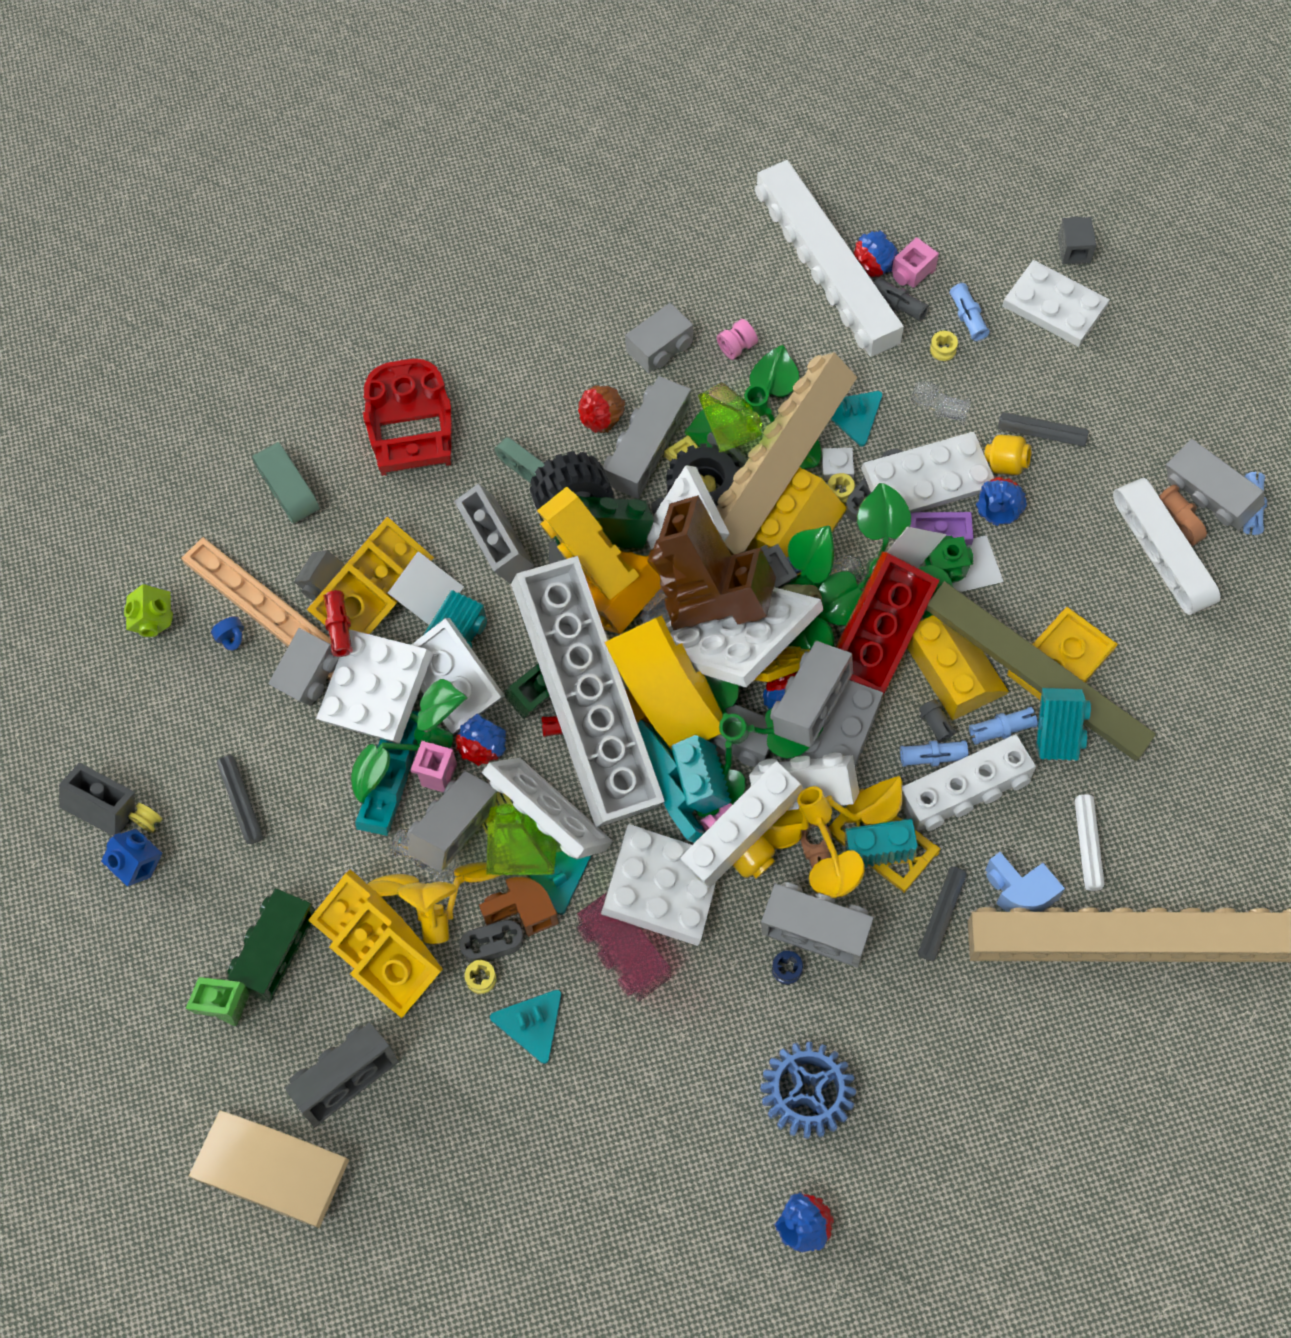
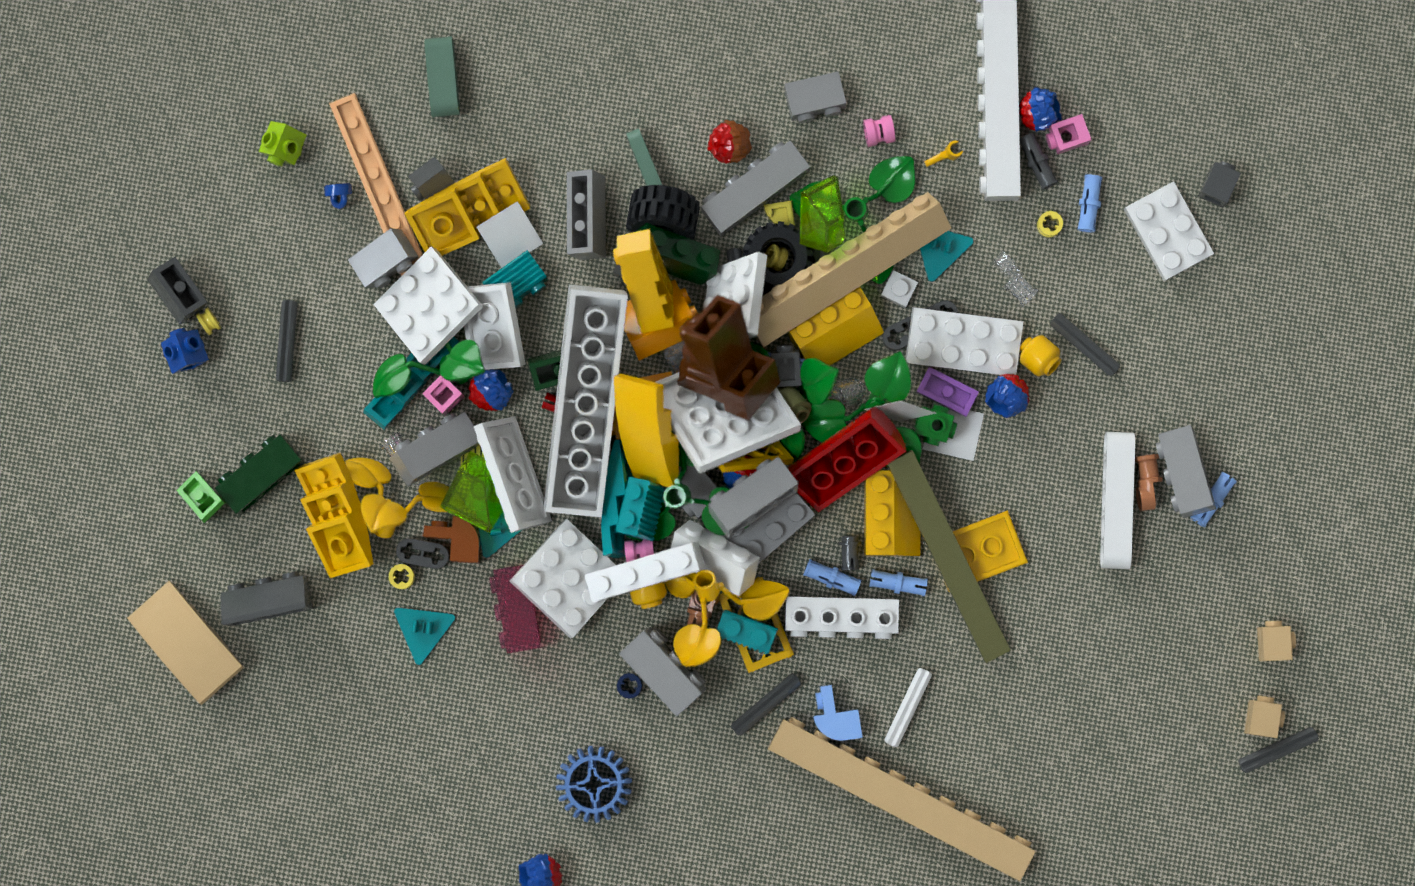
camera: 25 degrees right, 20 degrees up
red pin [323,590,353,657] -> none
red slope [363,359,452,476] -> none
light yellow bush [827,473,855,504] -> none
teal brick [1036,688,1091,761] -> none
none -> yellow hand [924,140,963,167]

